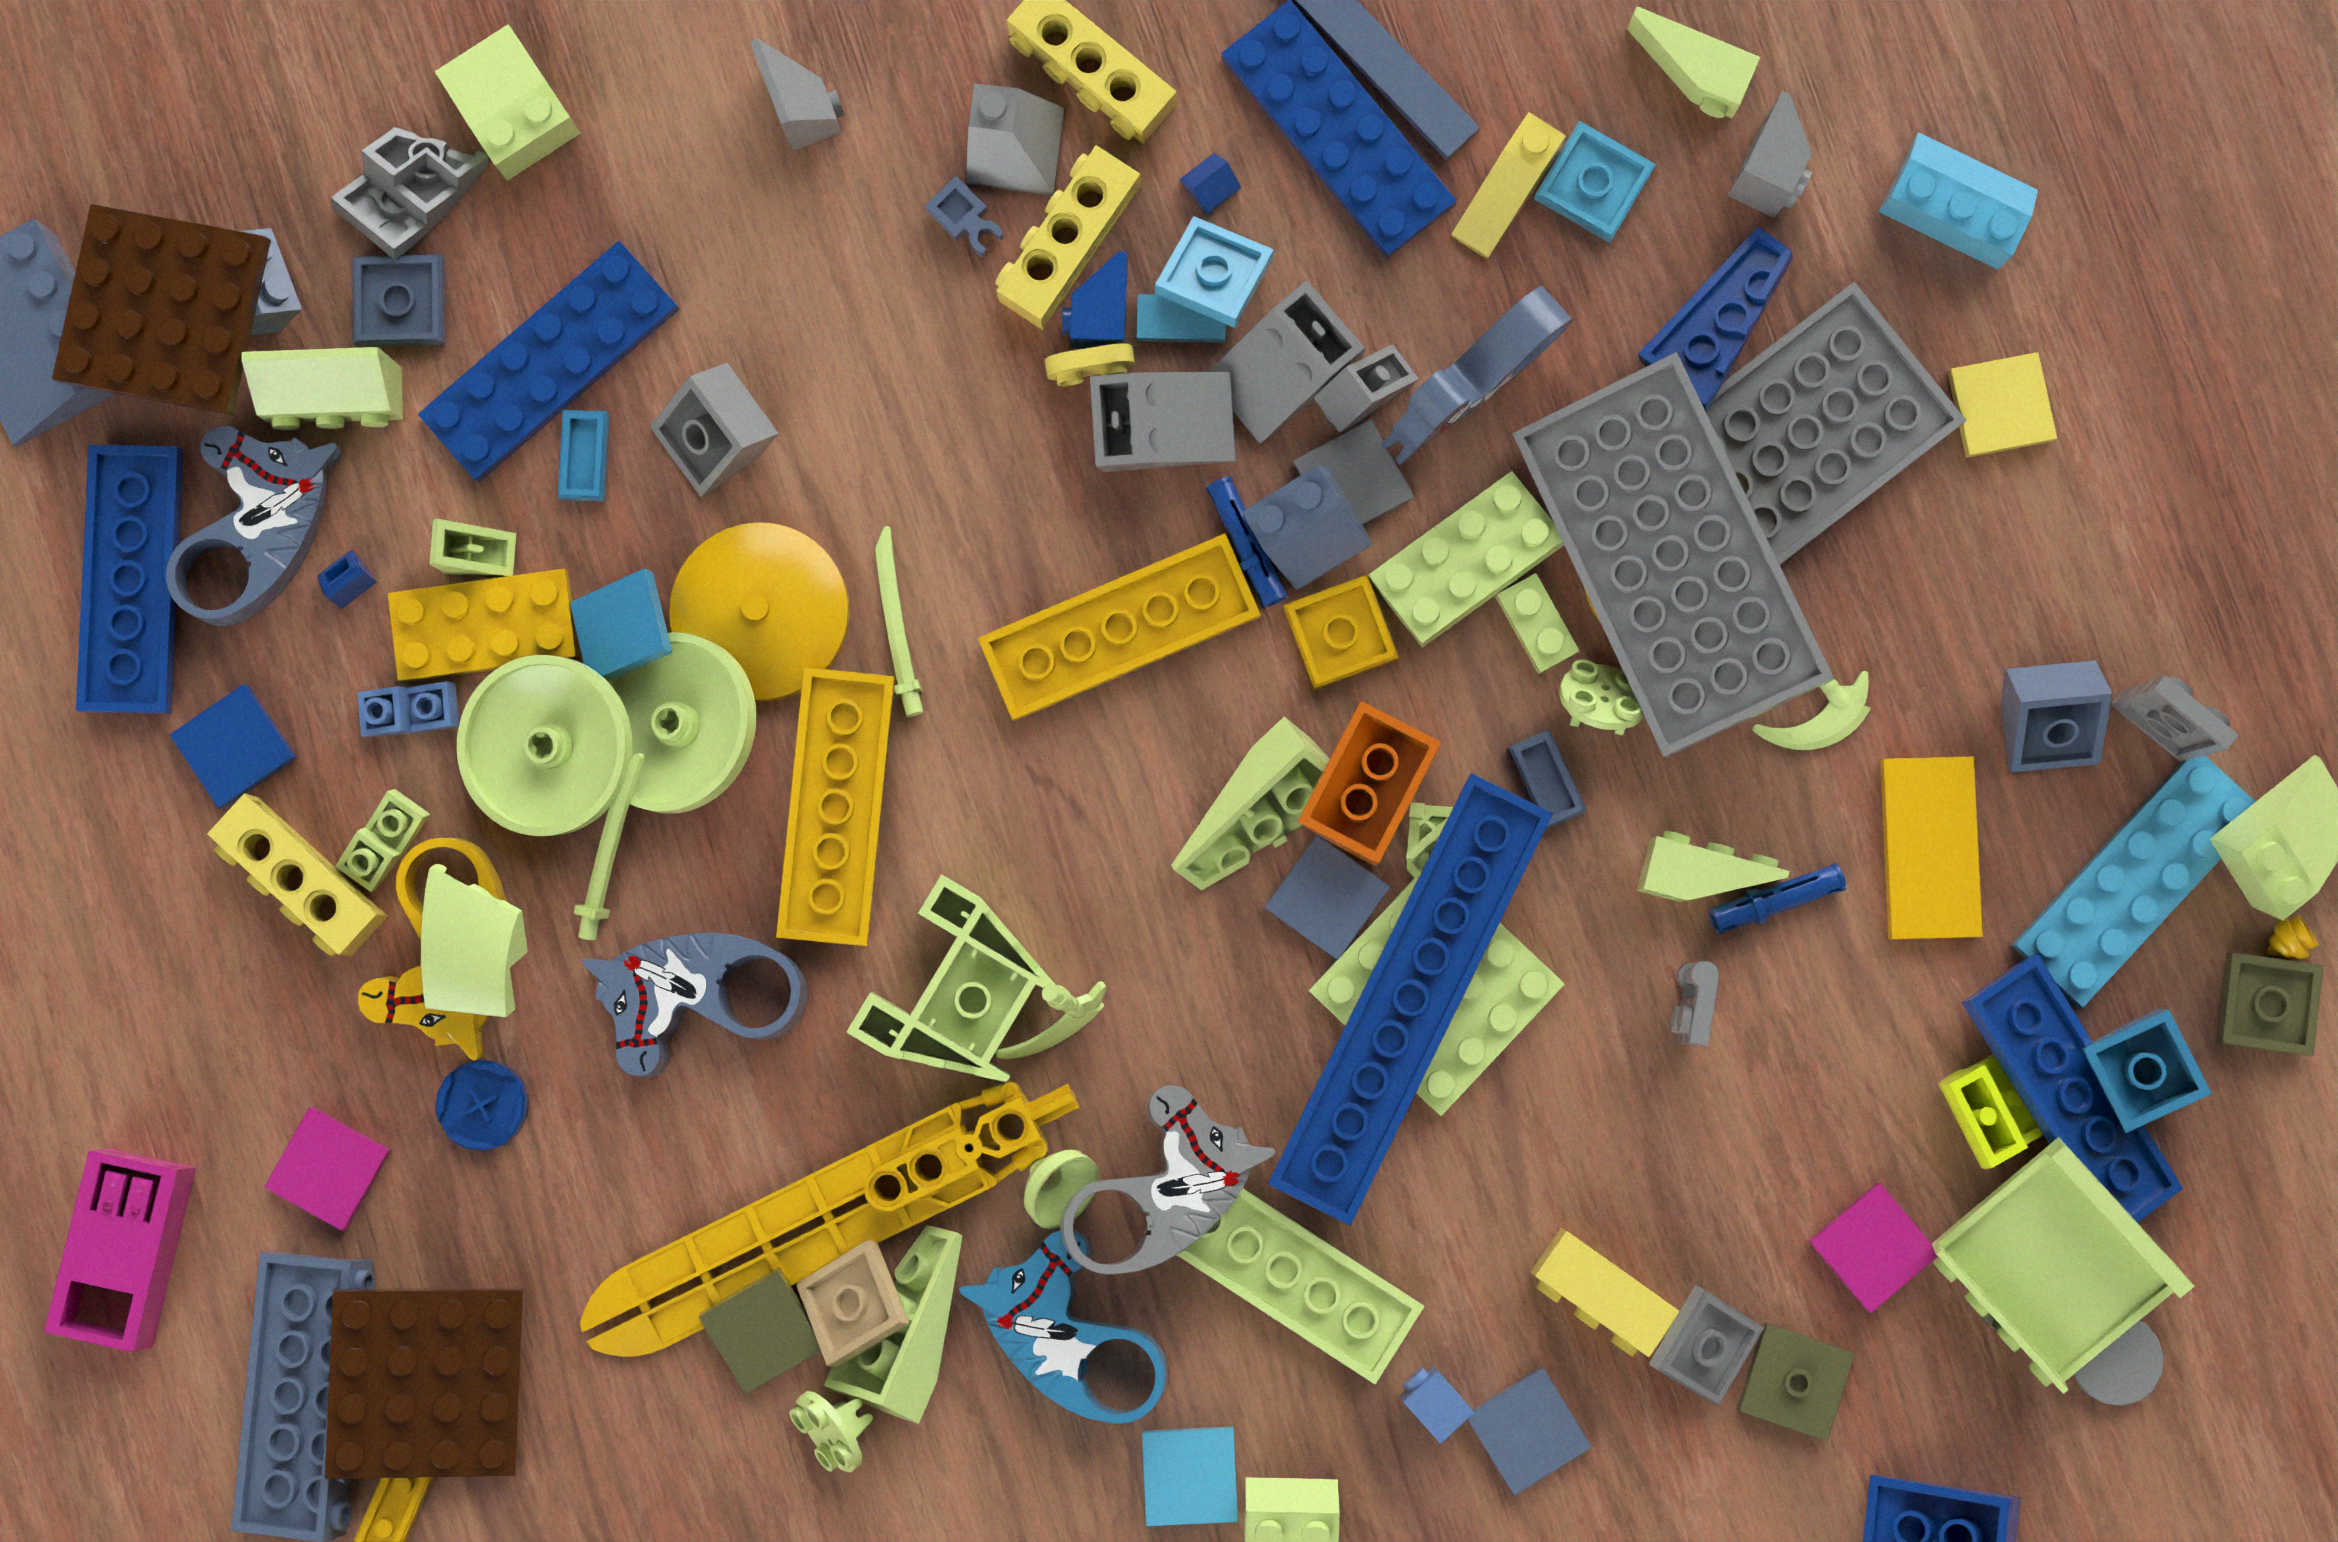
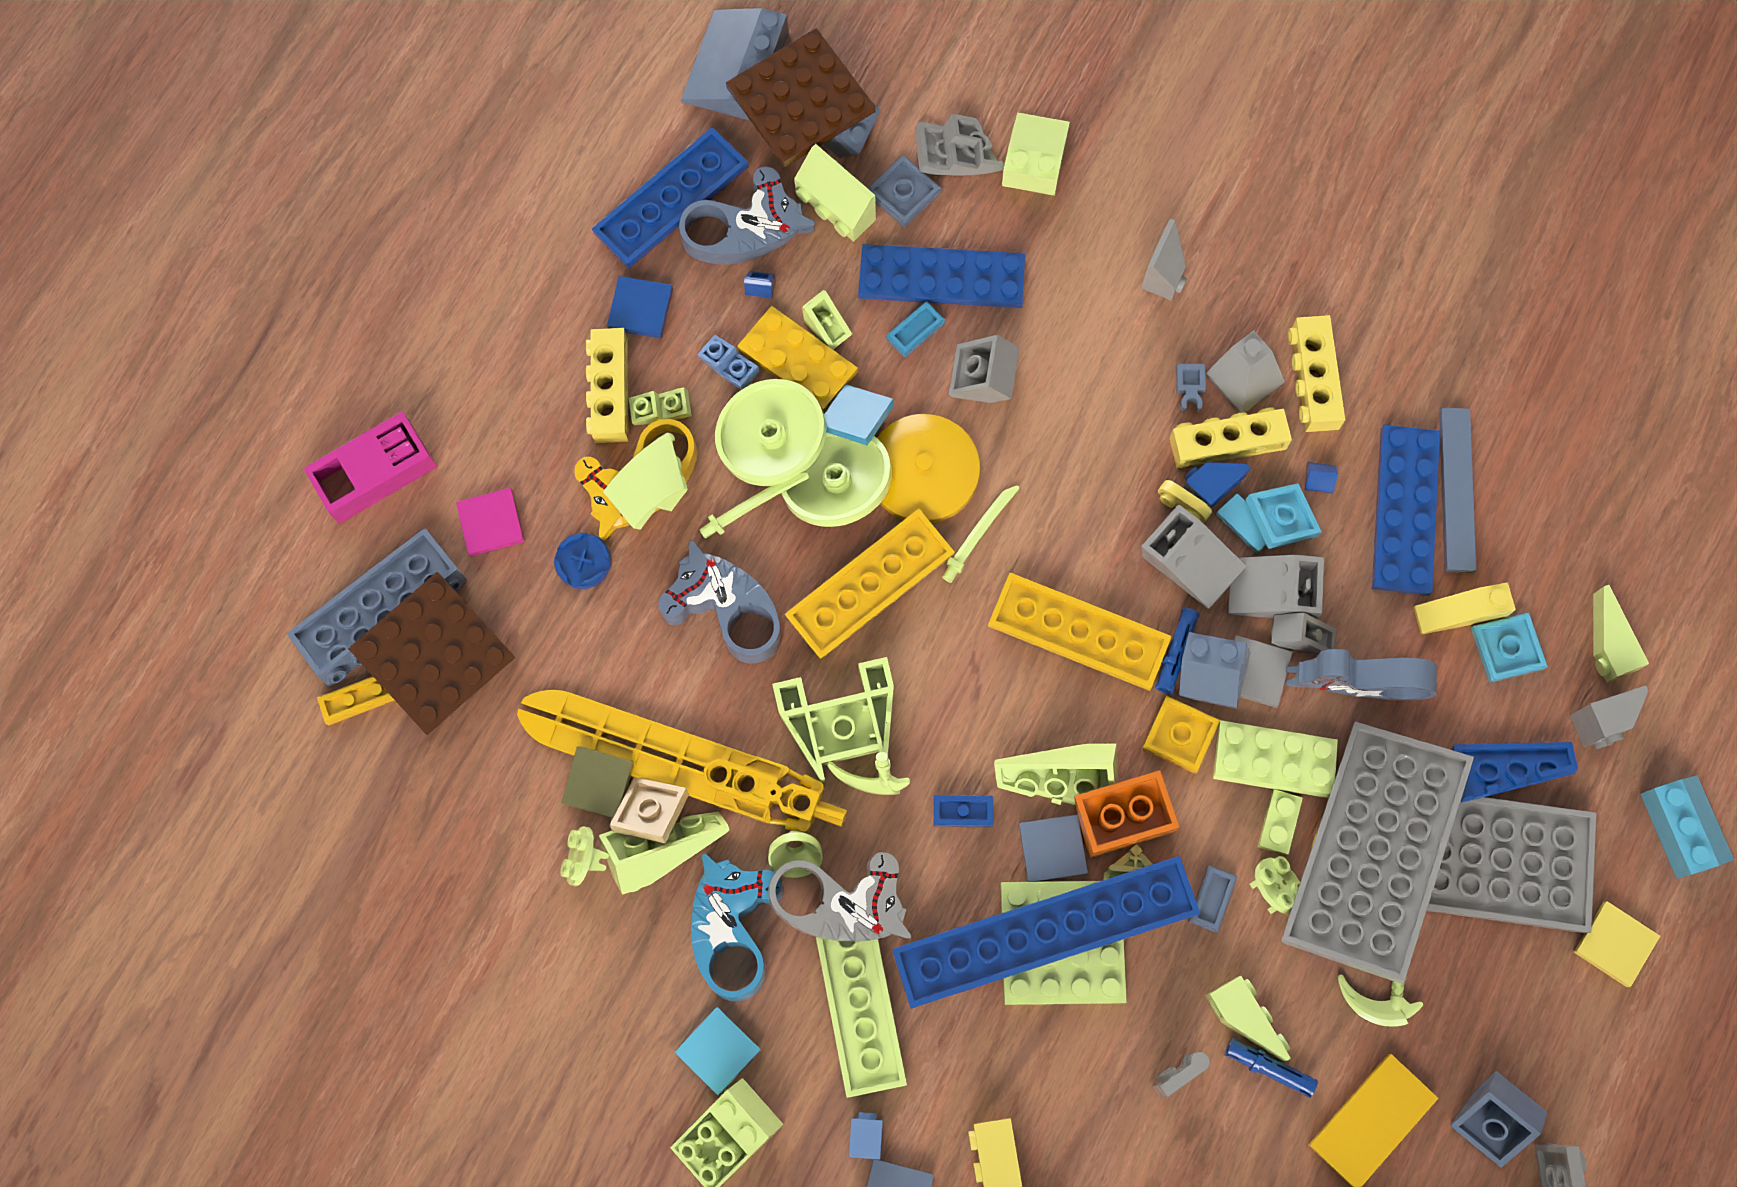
camera: 45 degrees right, 10 degrees down
none -> blue plate [933,795,993,827]

